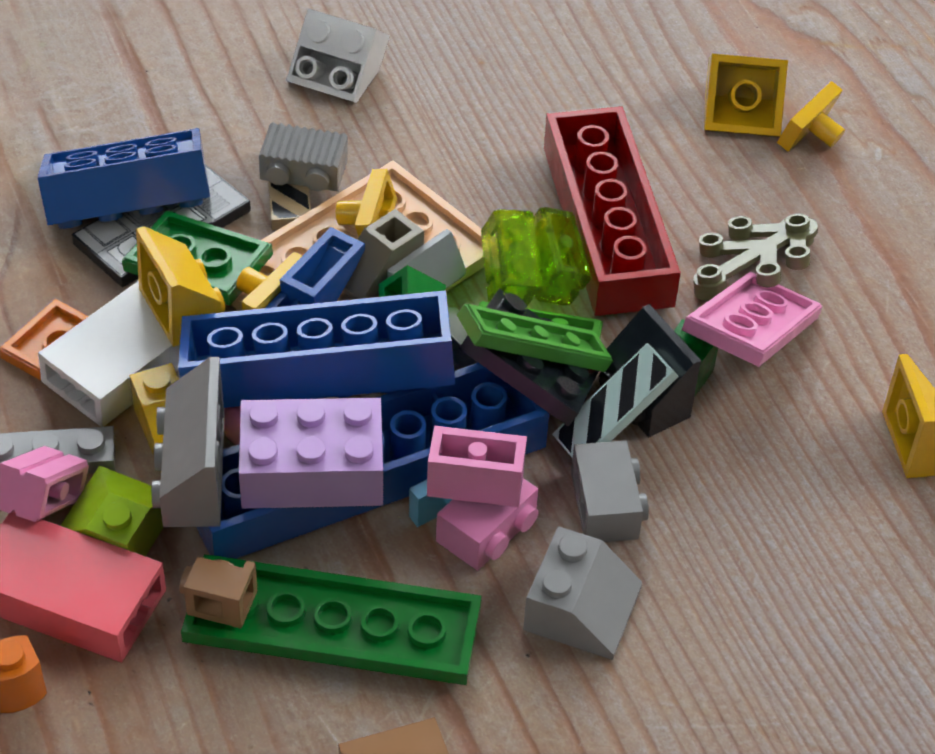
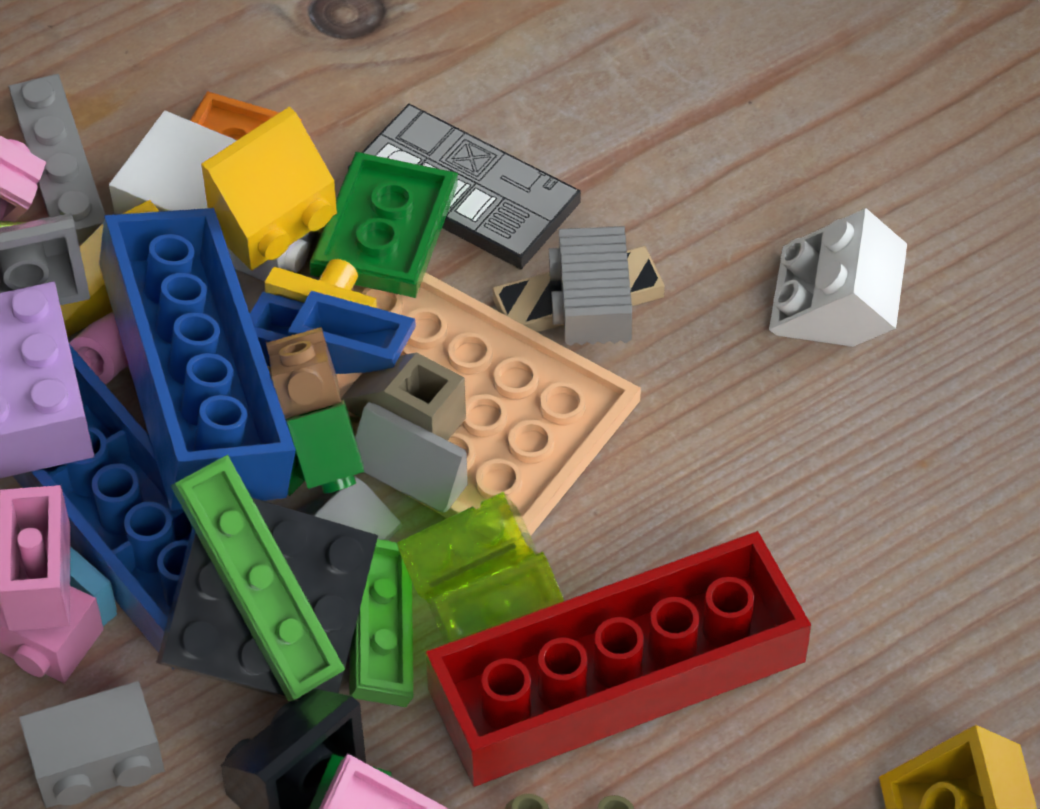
camera: 80 degrees right, 5 degrees up
blue slope [37,128,210,229] -> none
yellow tile [335,168,397,237] -> none
light aqua tile [552,343,679,457] -> none
none -> medium nougat brick [266,327,341,419]

